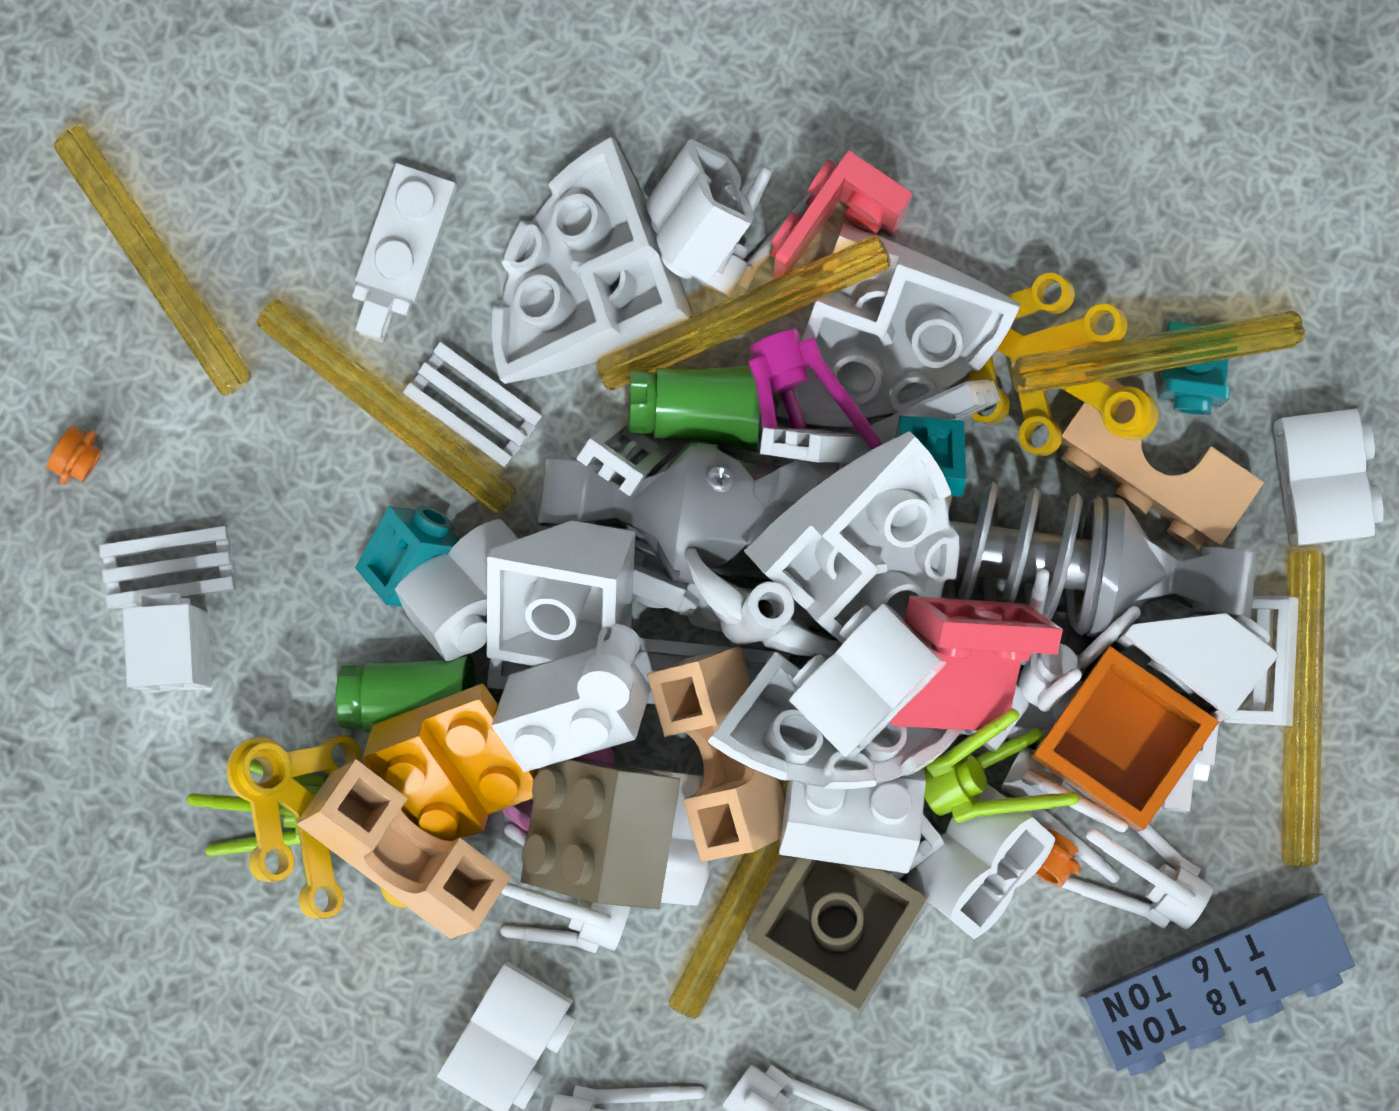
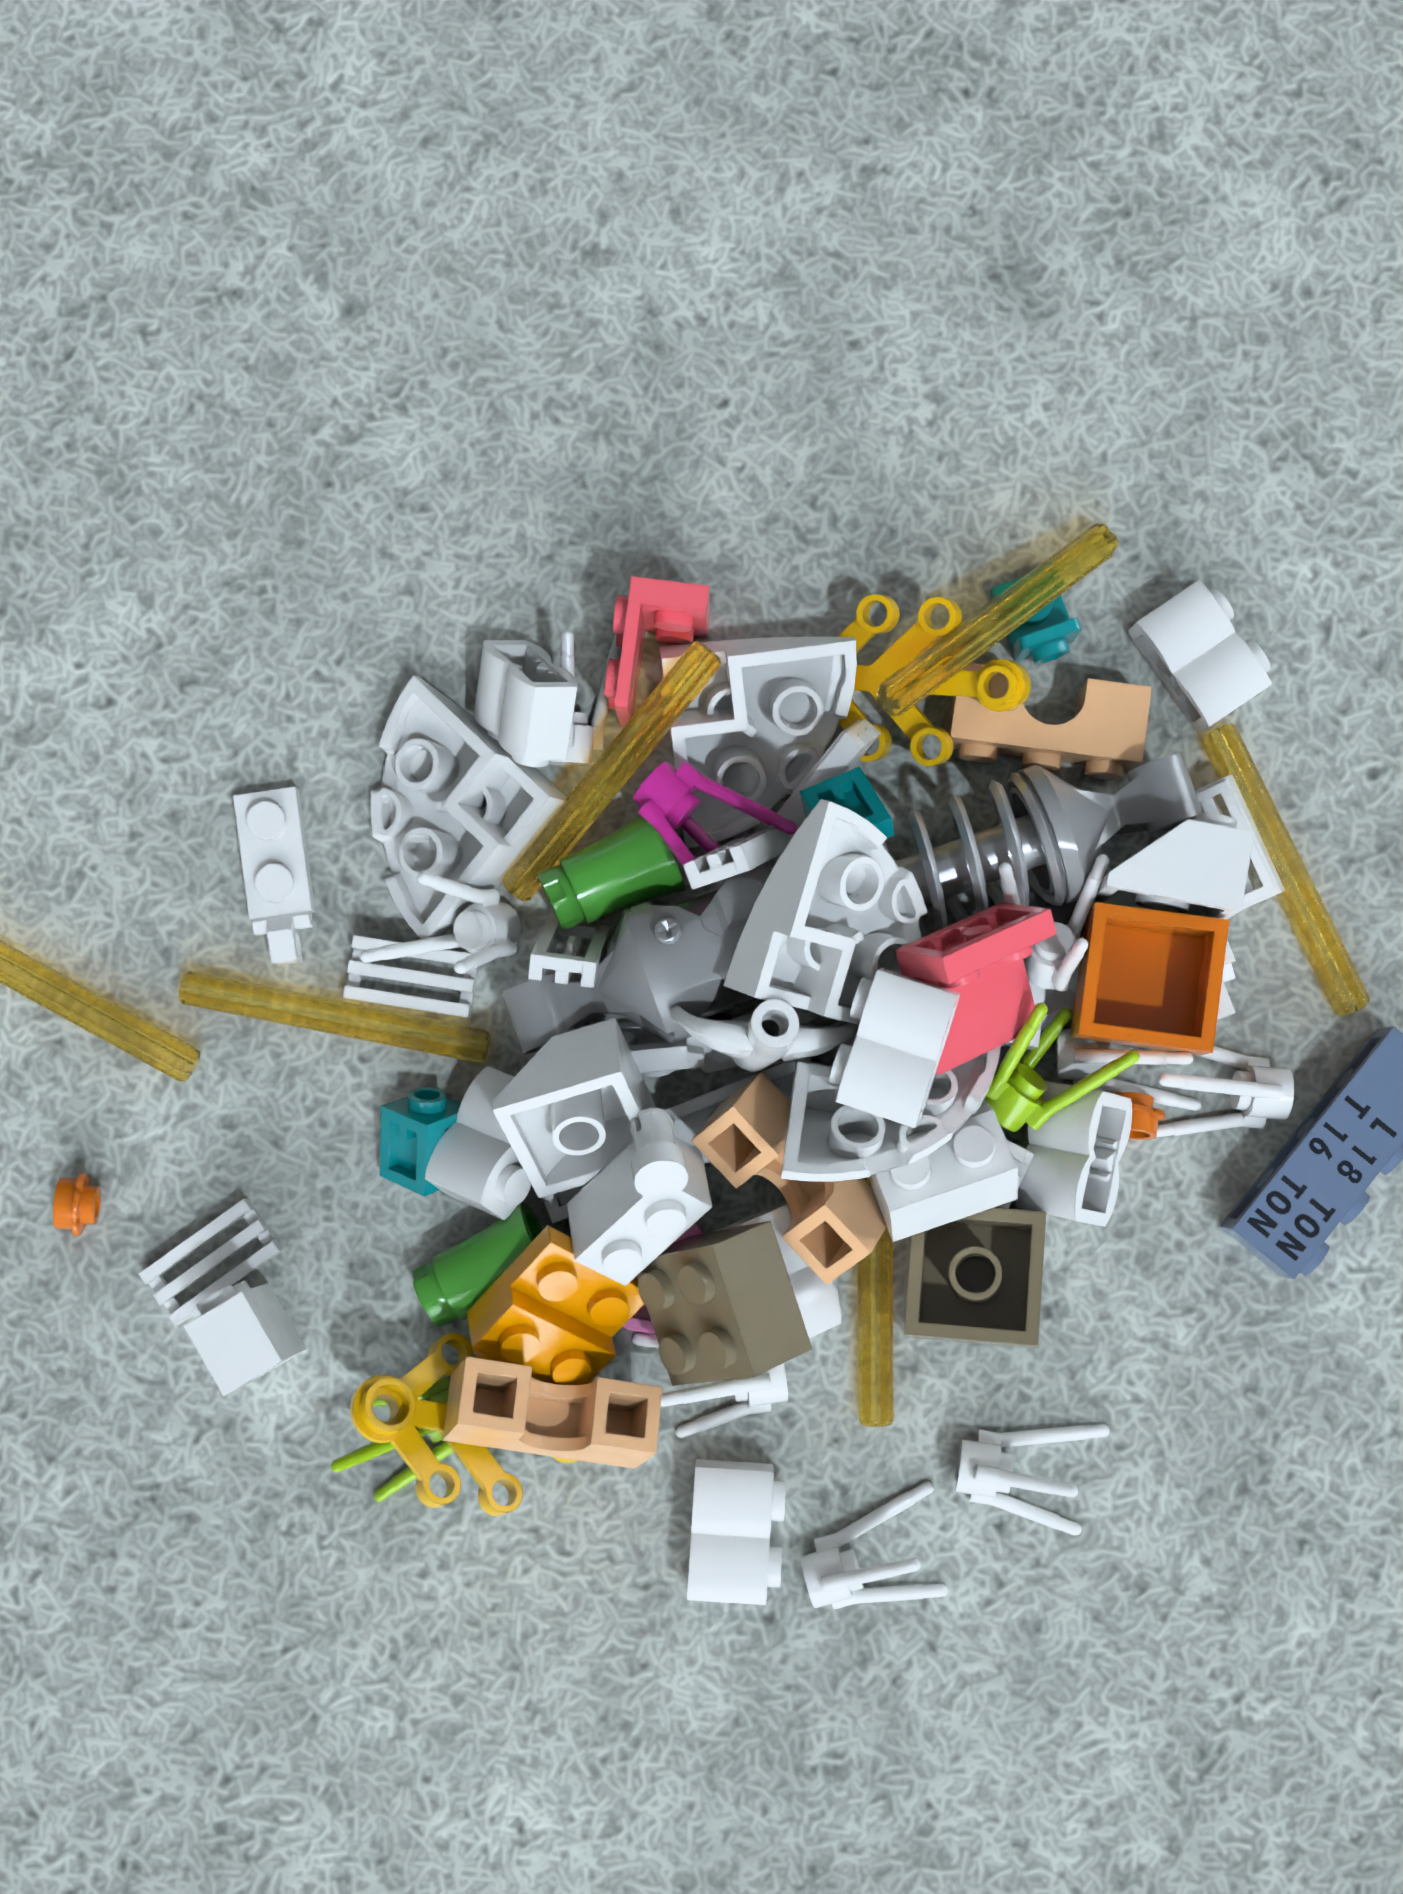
camera: 20 degrees left, 0 degrees up
none -> white plant [360,872,521,974]

